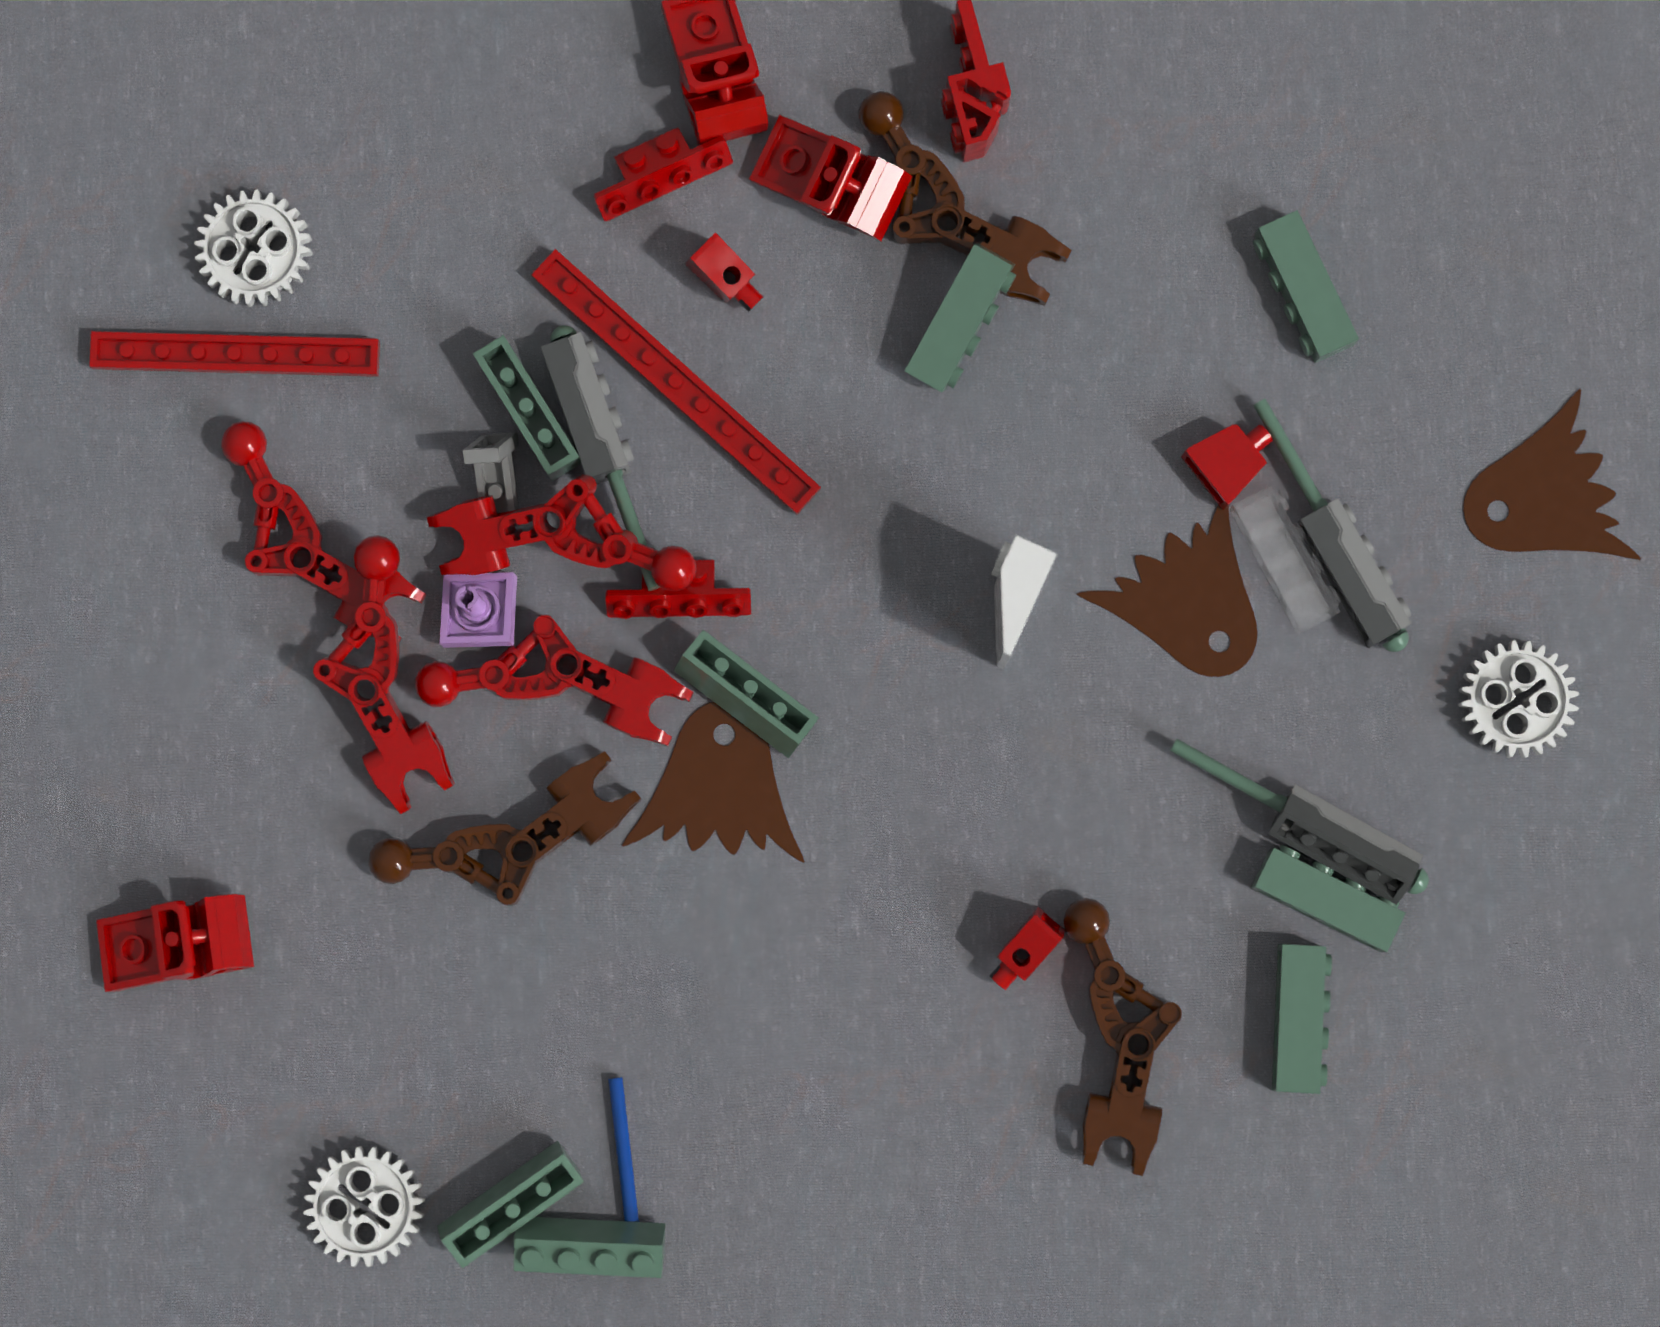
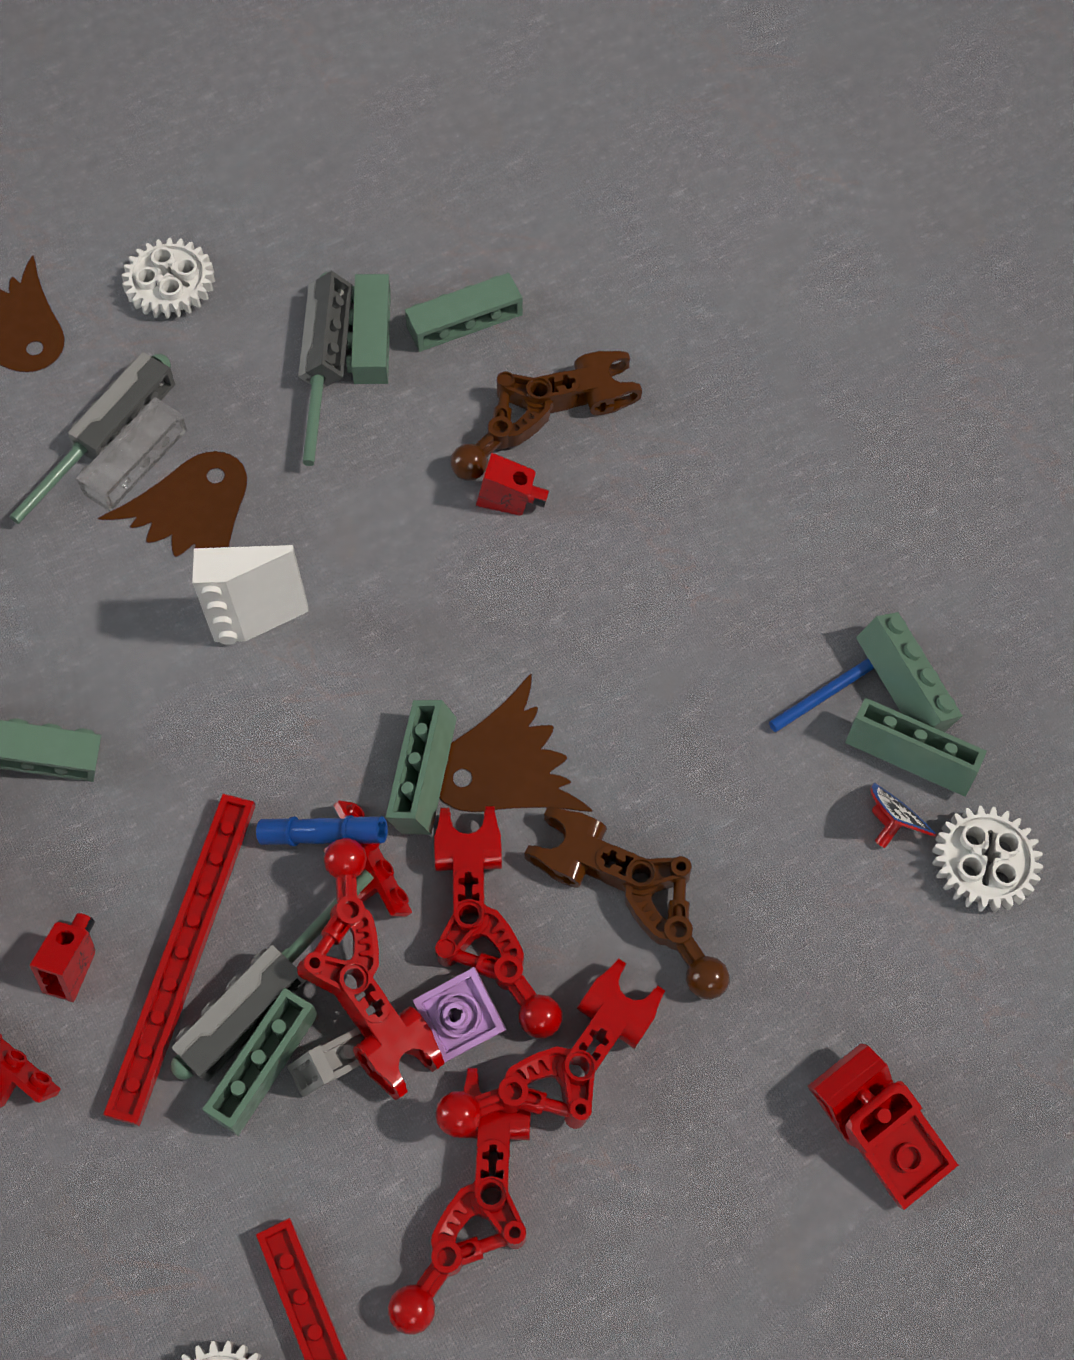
camera: 120 degrees left, 20 degrees down
red torso [1181,423,1273,510] -> none
none -> blue piece [256,815,388,846]
none -> shield [870,783,937,848]

